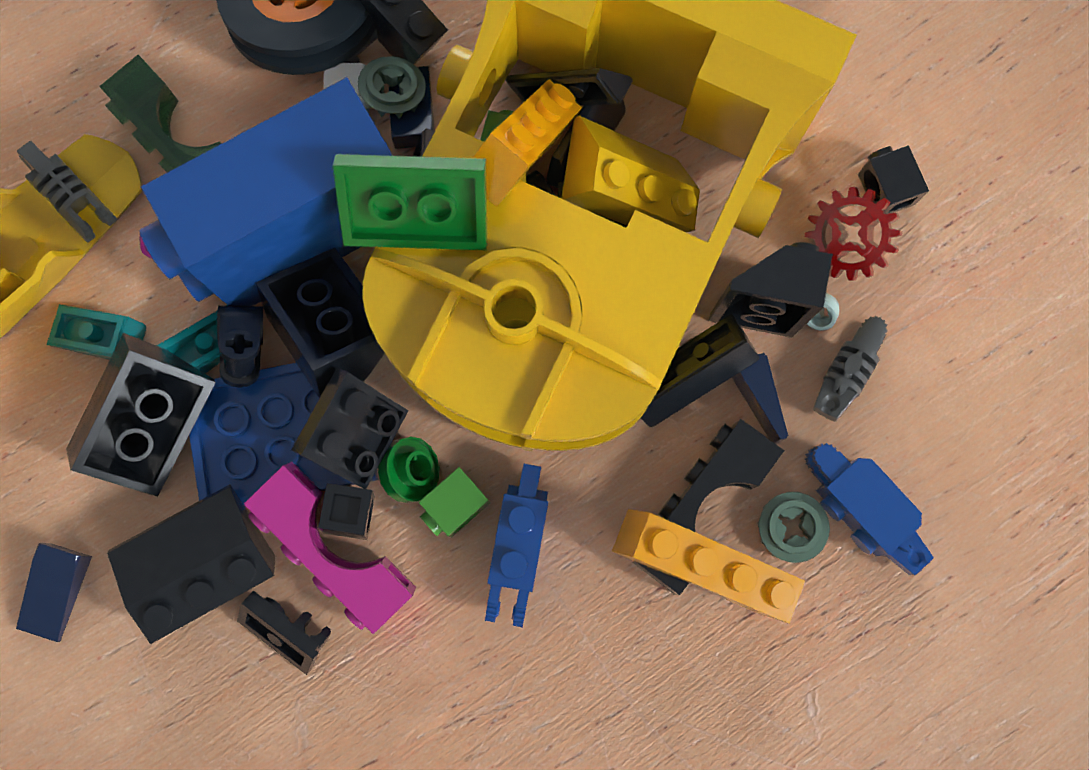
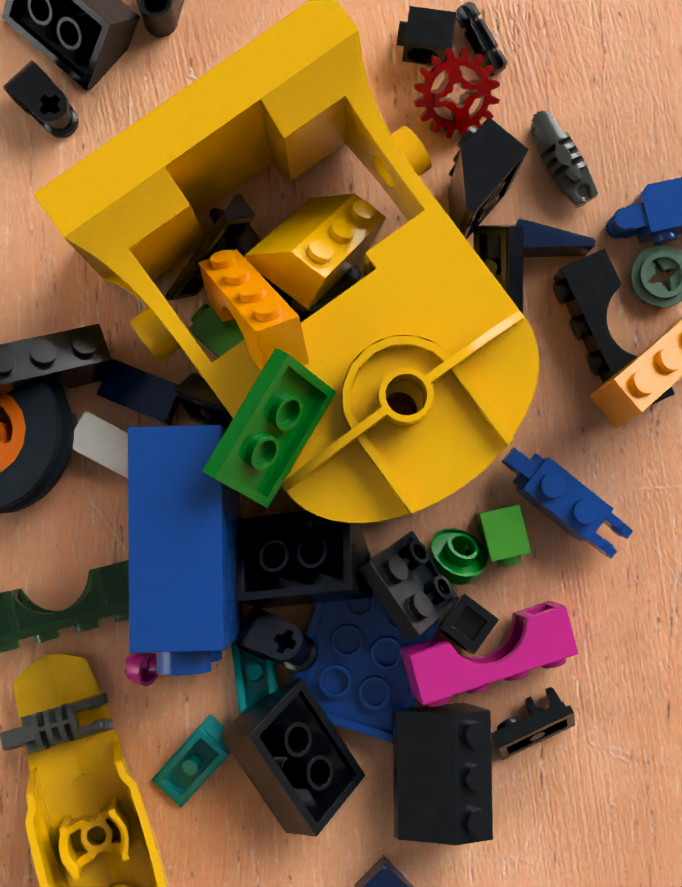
camera: 60 degrees left, 5 degrees up
sand green gear [358,56,426,118] -> none
none -> black axle [456,1,507,76]

